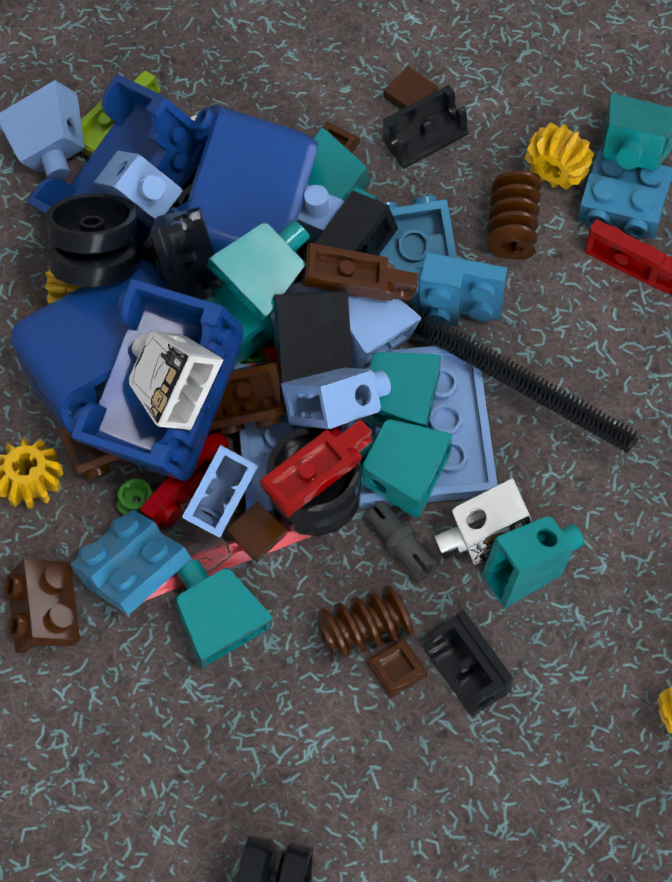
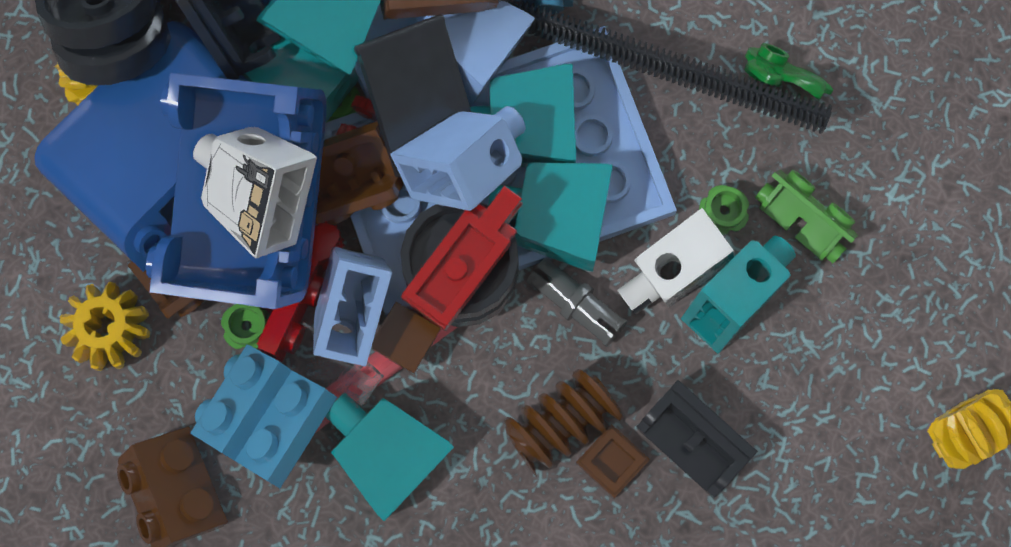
camera: 15 degrees left, 15 degrees up
none -> bright green plate [699,185,749,235]
none -> green plate [744,43,833,100]
none -> bright green hinge [755,169,858,264]

